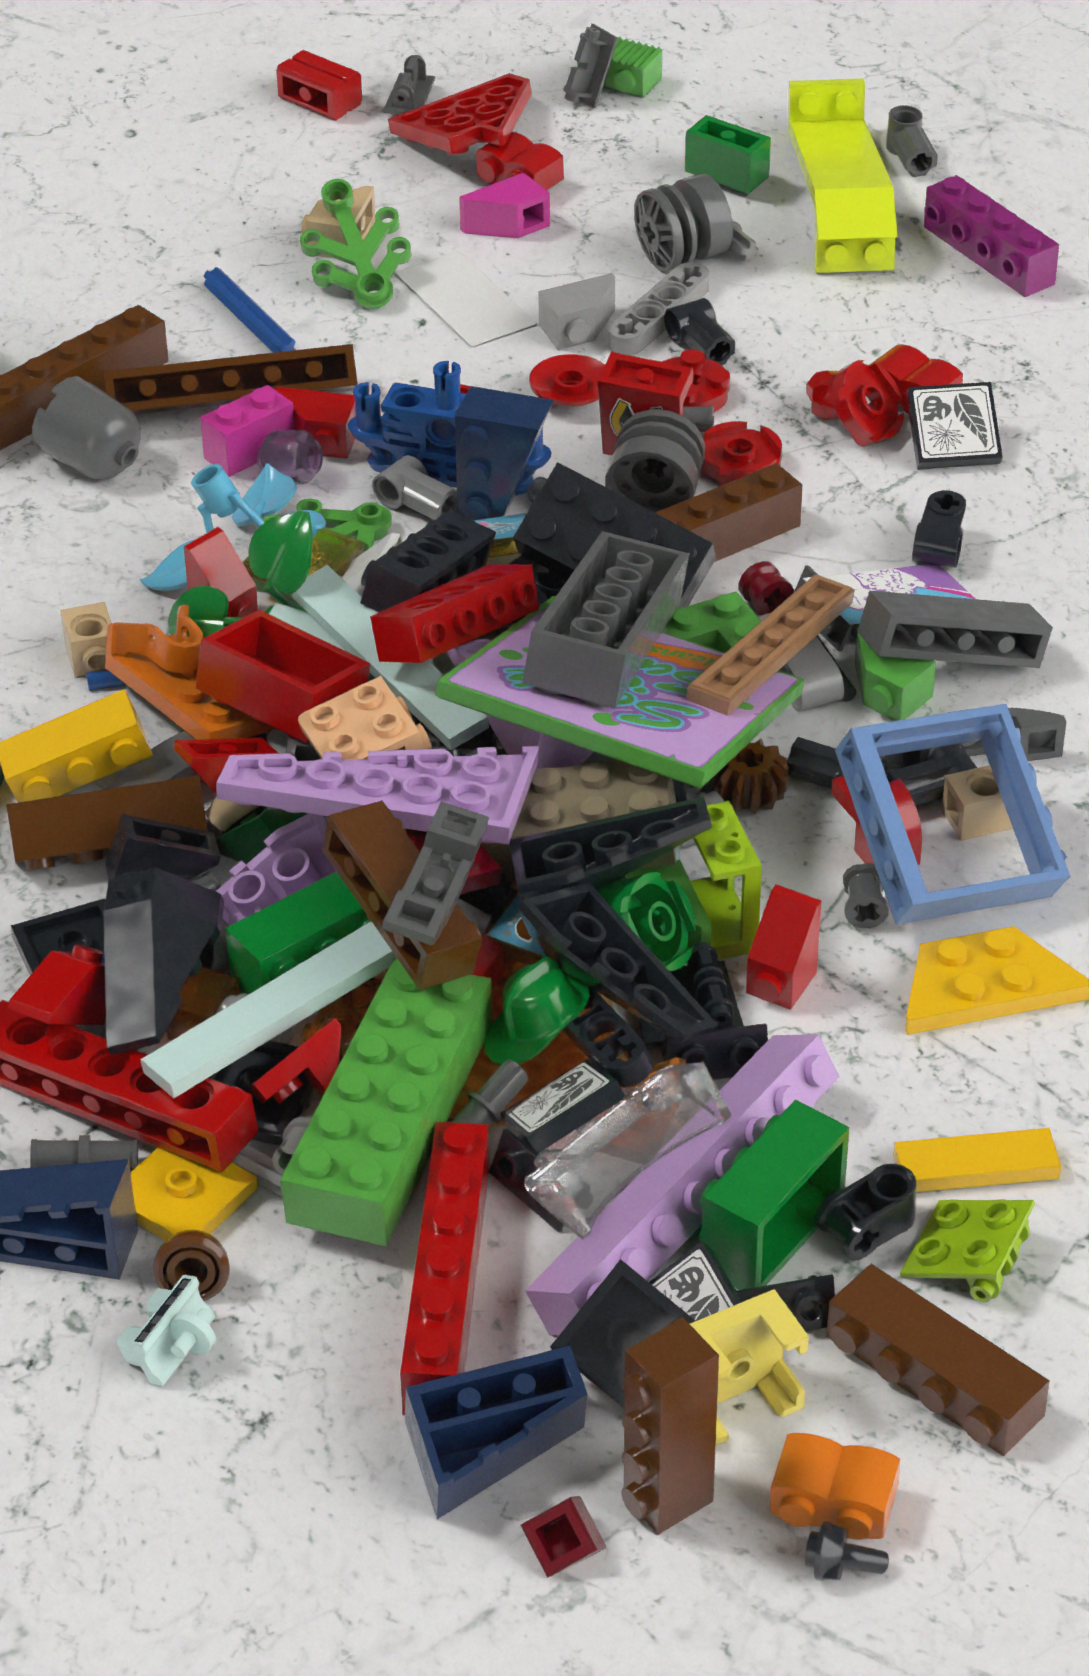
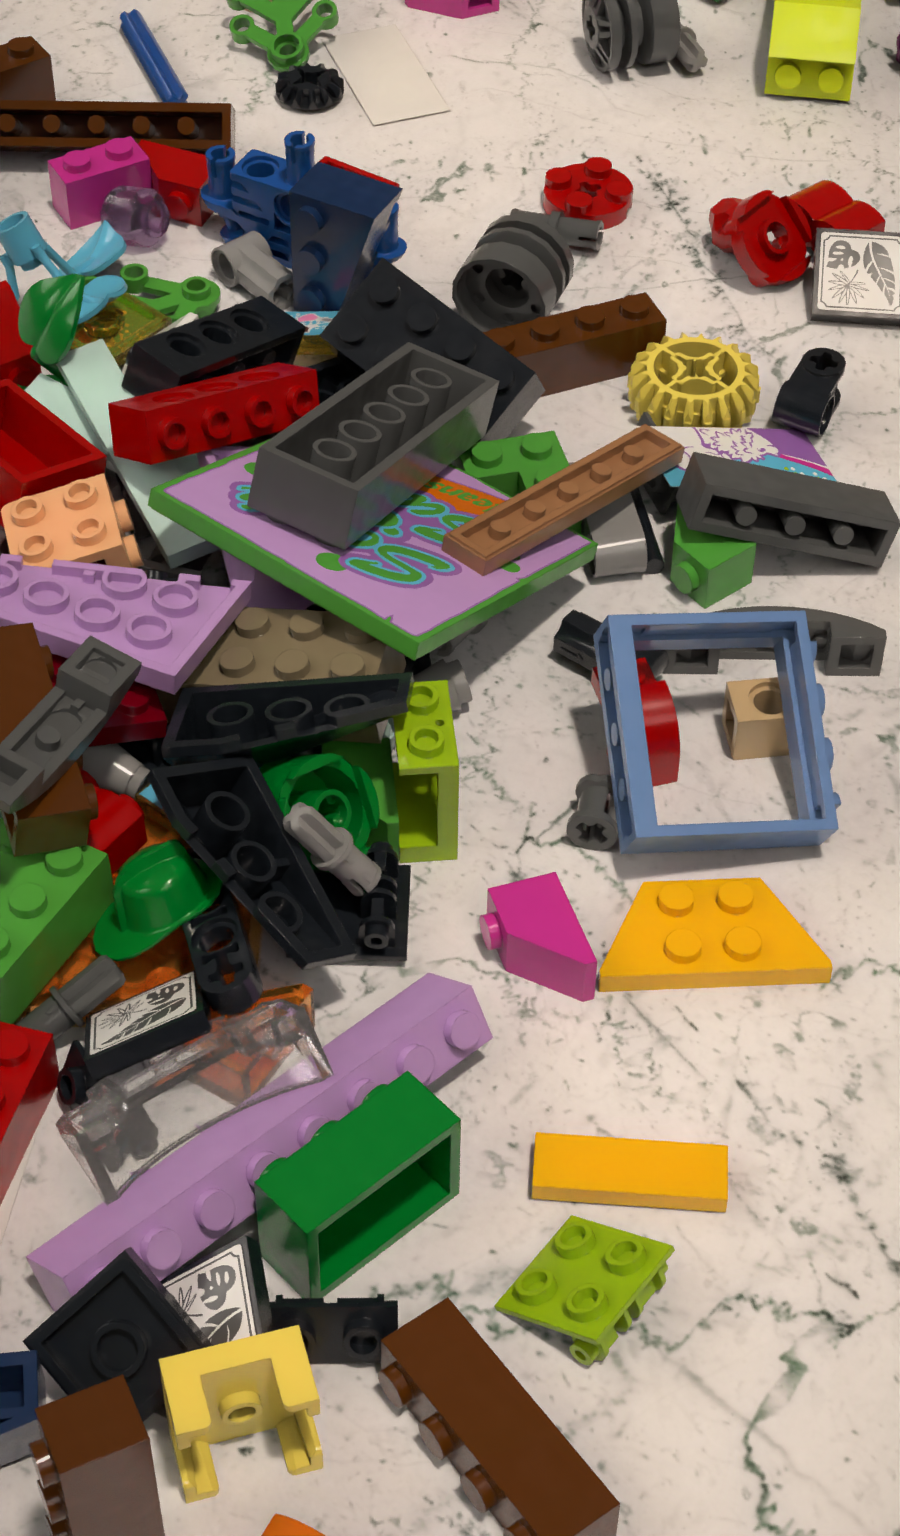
camera: 10 degrees right, 5 degrees up
red dish [529,354,605,406] -> none
light grey slope [538,273,615,350] -> none
red panel [597,352,693,456] -> none
light grey beam [609,262,709,356] -> none
black hinge [661,1023,768,1086] -> none
black piece [664,298,735,366] -> none
red plate [701,421,782,487] -> none
reddish brown gear [709,738,789,814] -> none
dark red wheel [738,561,794,615] -> none
red slope [746,884,821,1010] -> none
black piece [814,1164,917,1260] -> none
black piece [885,744,977,806] -> none
none -> black gear [275,62,344,110]
none -> light grey axle [283,802,382,896]
none -> dark pink slope [479,872,597,1002]
none -> light yellow gear [627,332,761,428]

